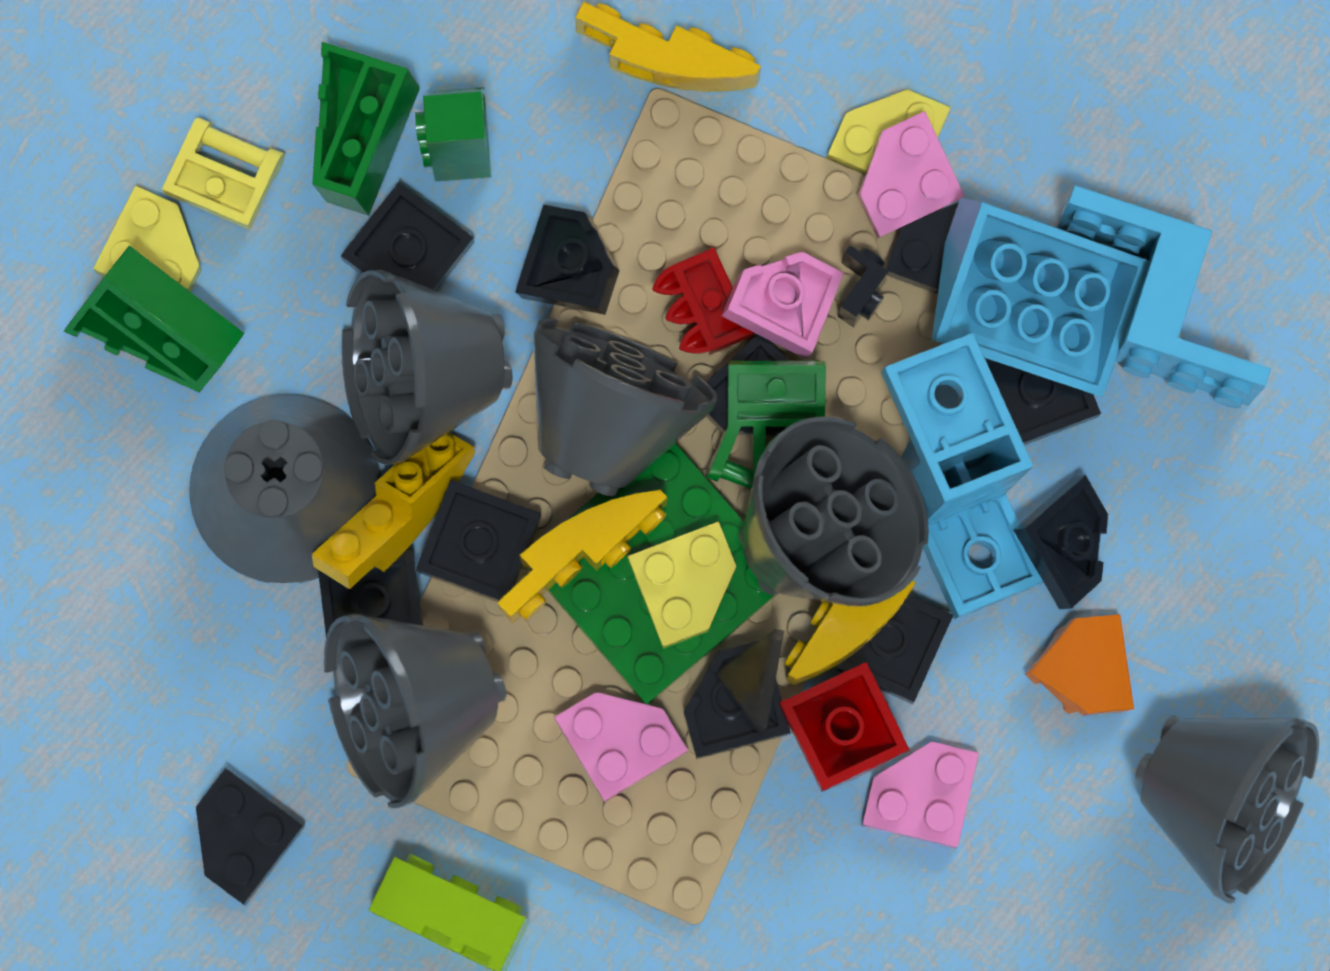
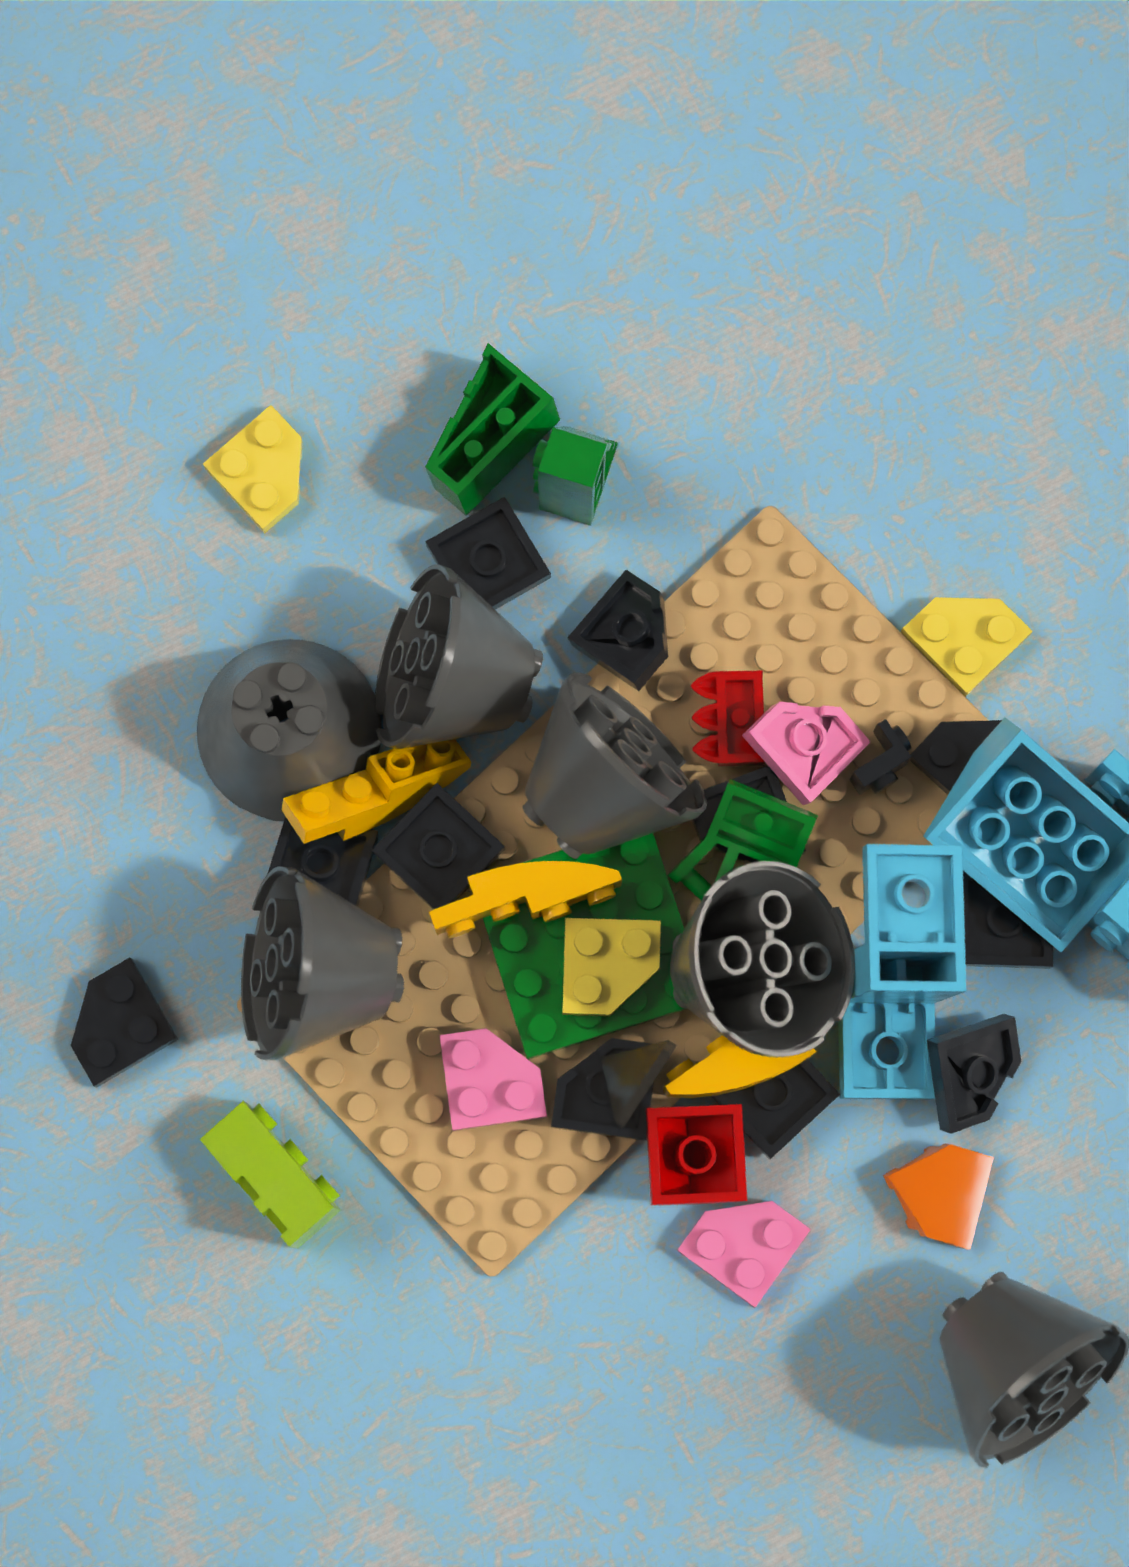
camera: 25 degrees right, 0 degrees up
green wedge [63,246,245,393] -> none
light yellow plate [162,117,285,230] -> none
yellow slope [575,2,761,92] -> none
bright pink plate [857,111,965,238] -> none

